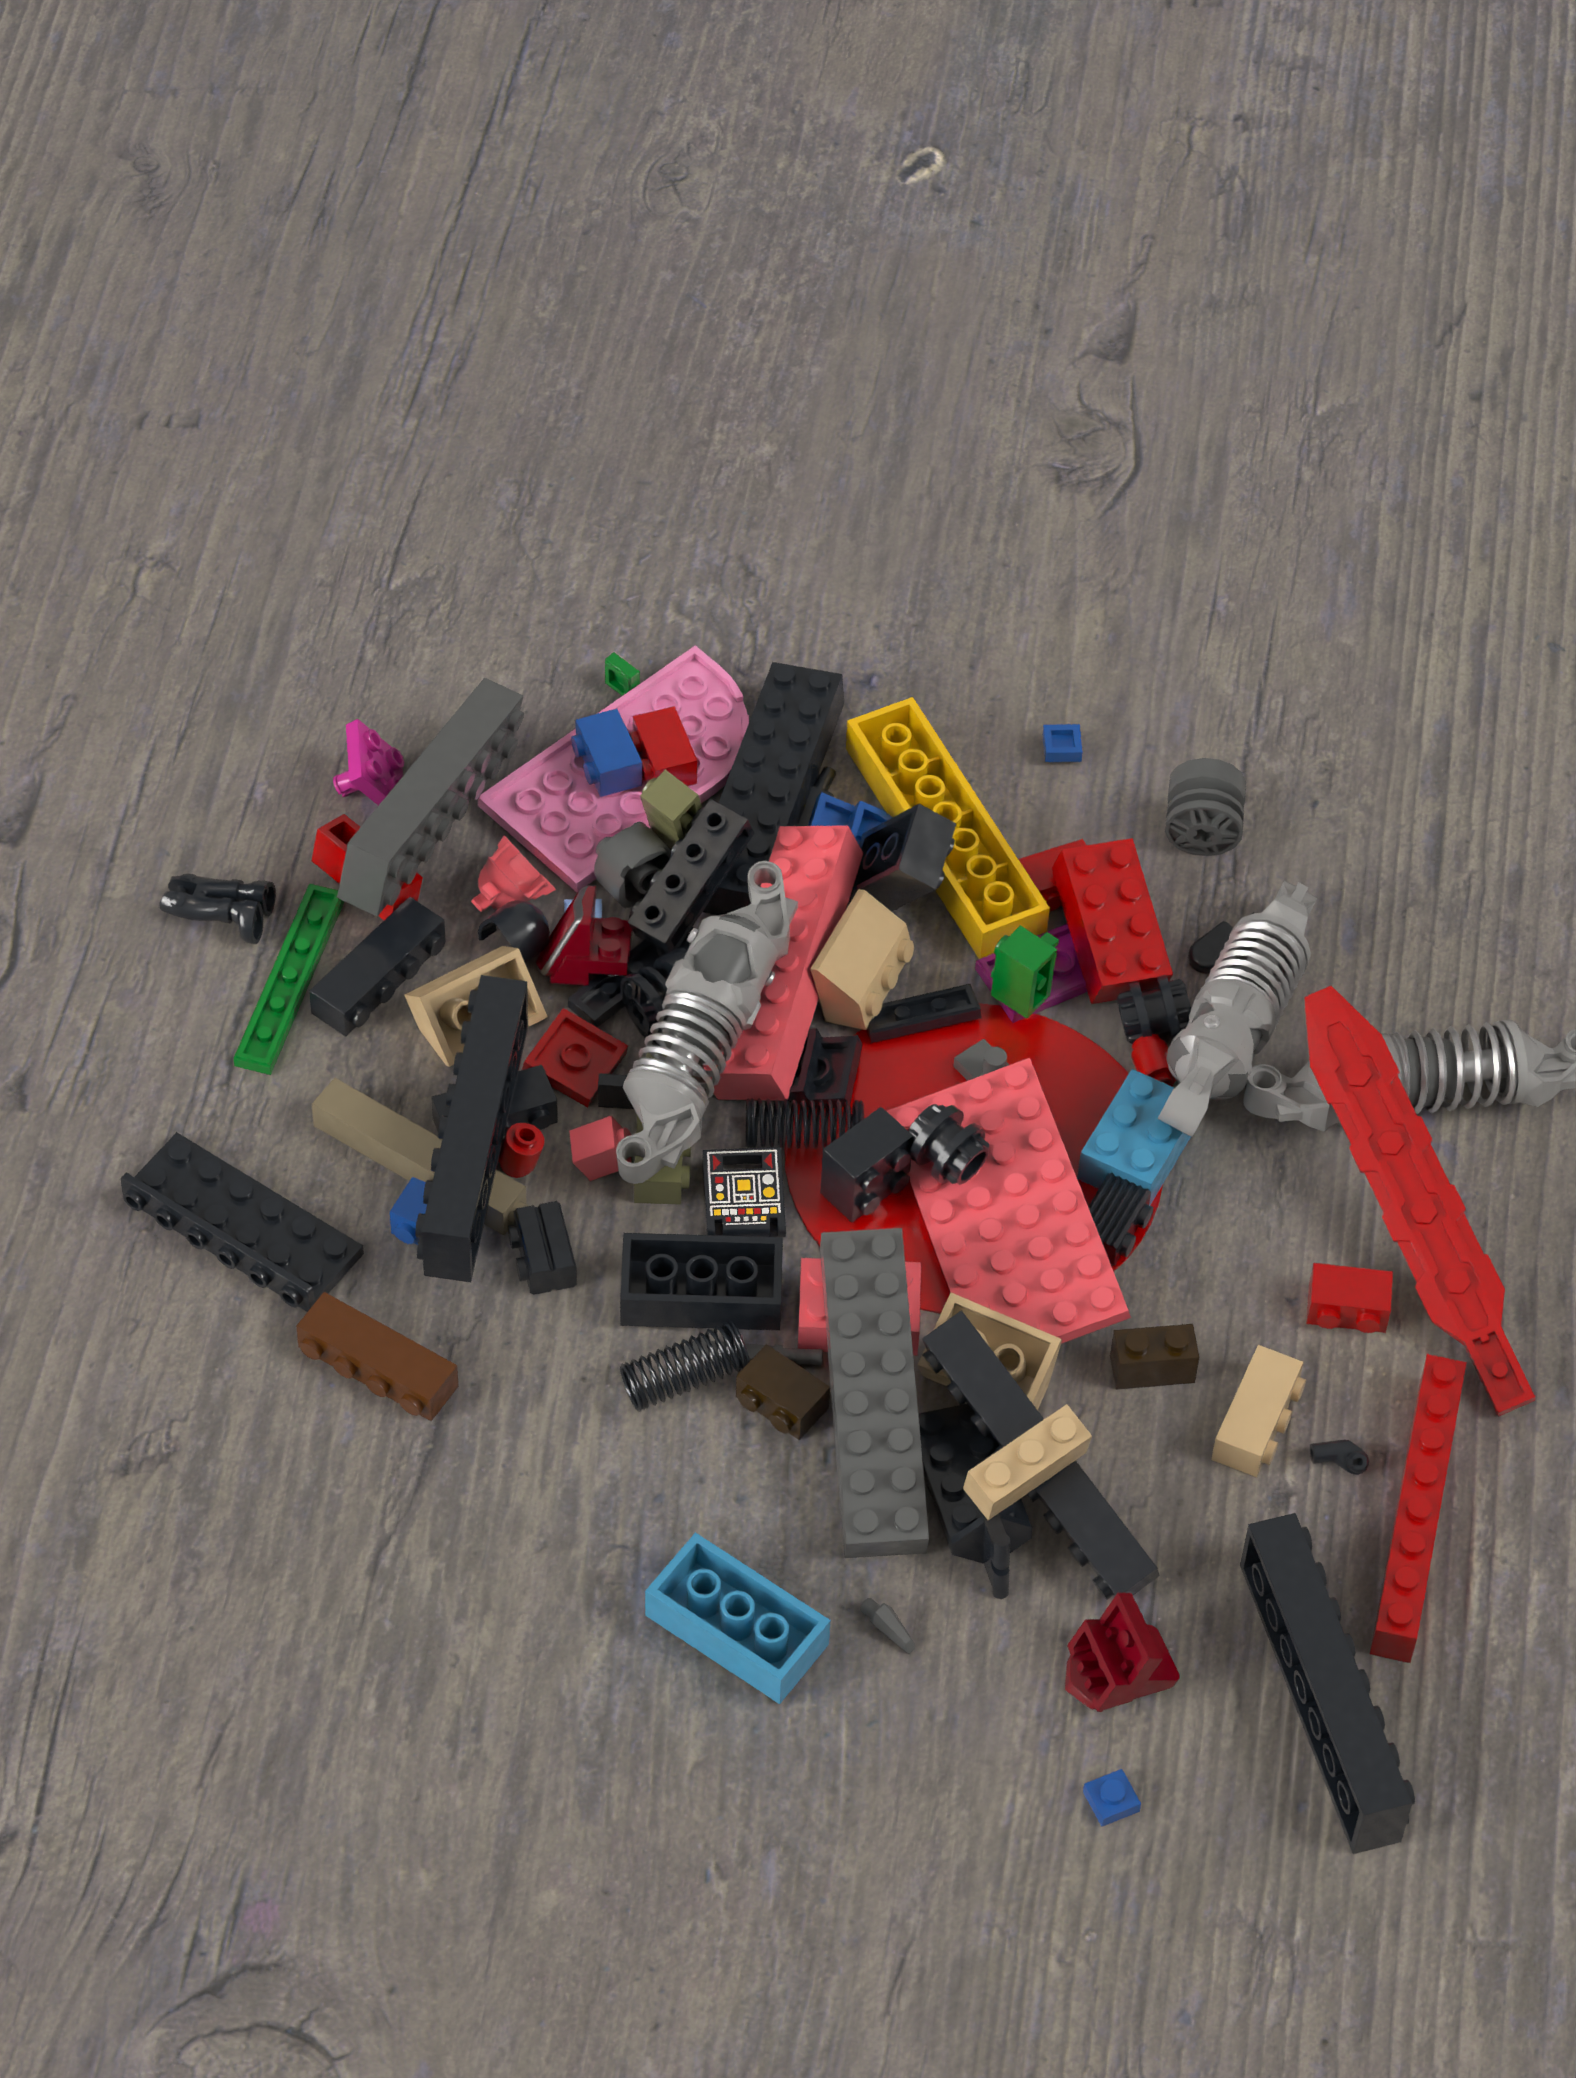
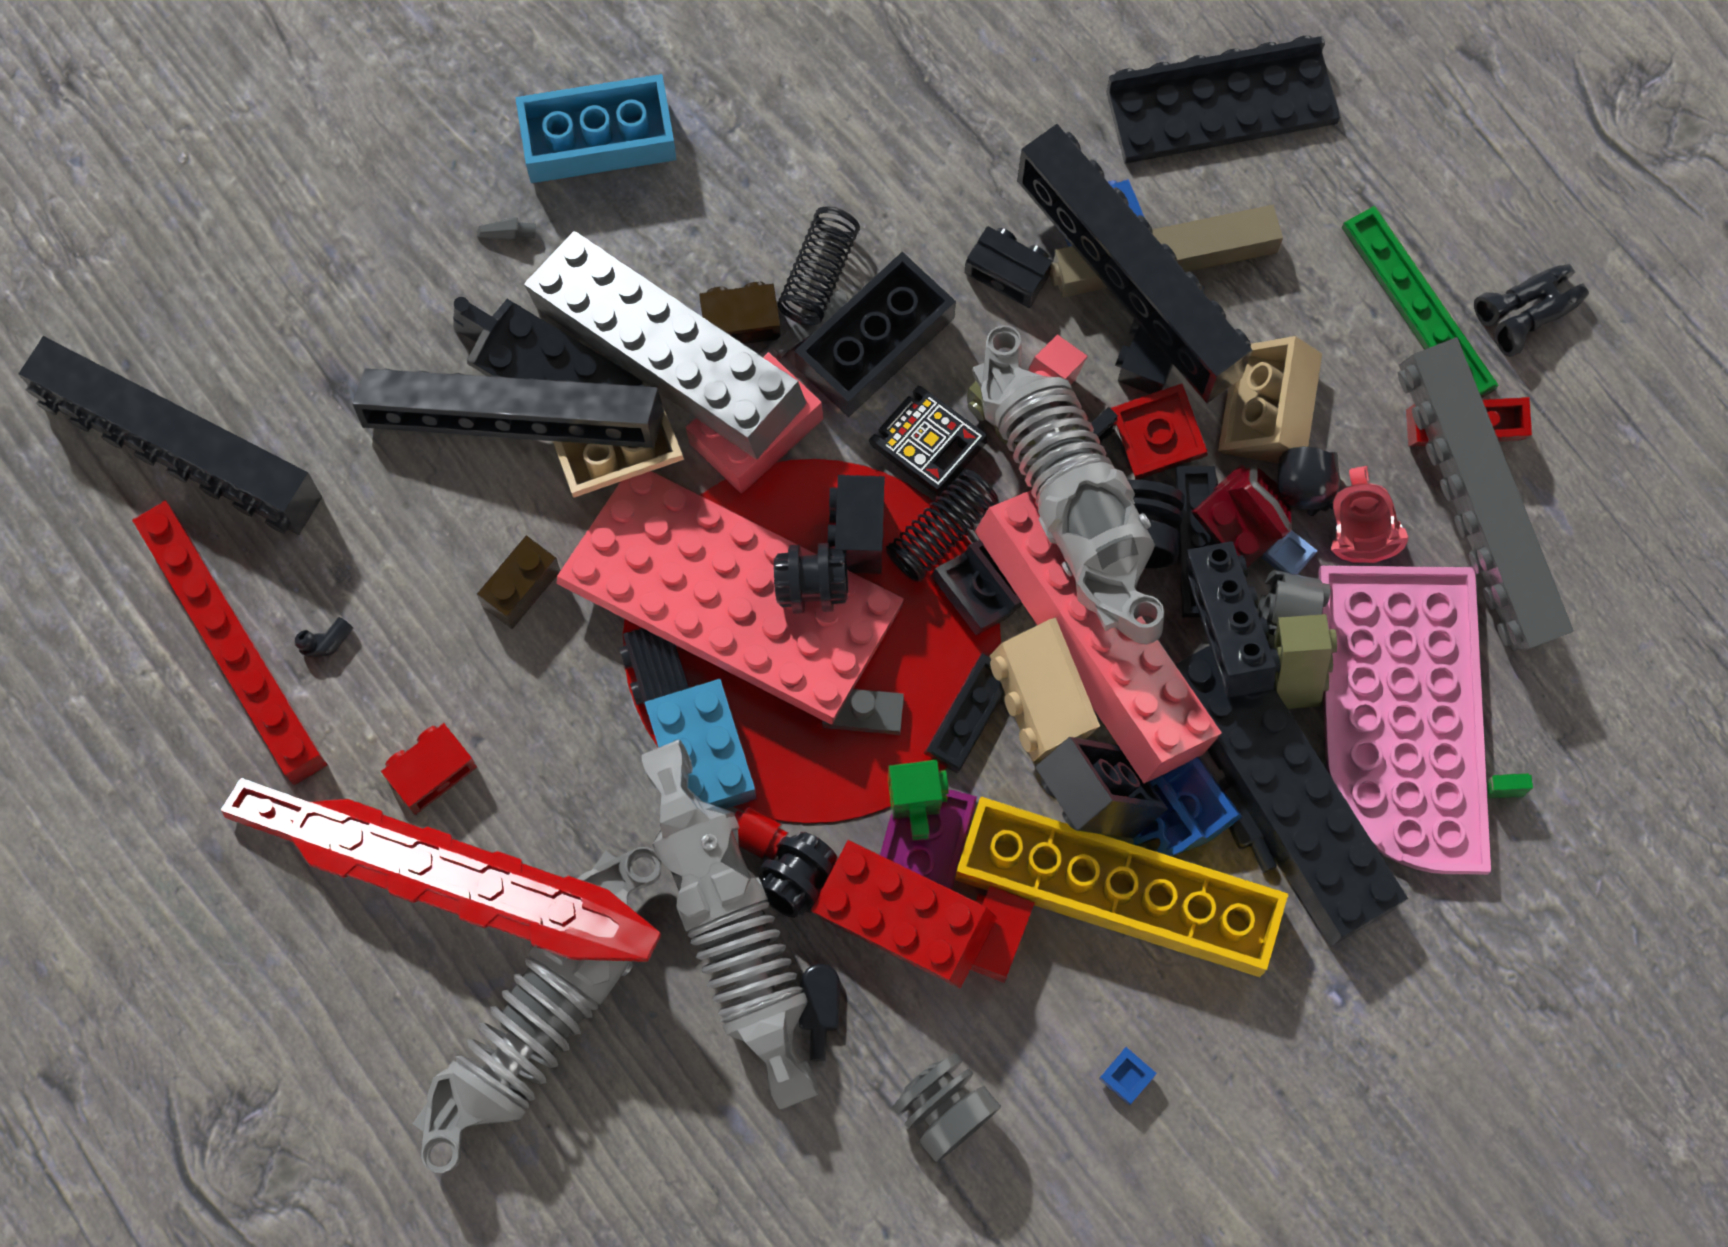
camera: 135 degrees right, 20 degrees up
reddish brown brick [296,1292,459,1421] -> none
black brick [309,897,446,1037] -> none
dark pink plate [333,719,404,806] -> none
red brick [499,1123,545,1178] -> none
blue brick [571,708,642,797] -> none
red brick [628,706,698,786] -> none
tan brick [963,1404,1092,1520] -> none
dark red piece [1065,1593,1180,1712] -> none
blue plate [1083,1769,1141,1827] -> none
tan brick [1211,1345,1306,1477] -> none

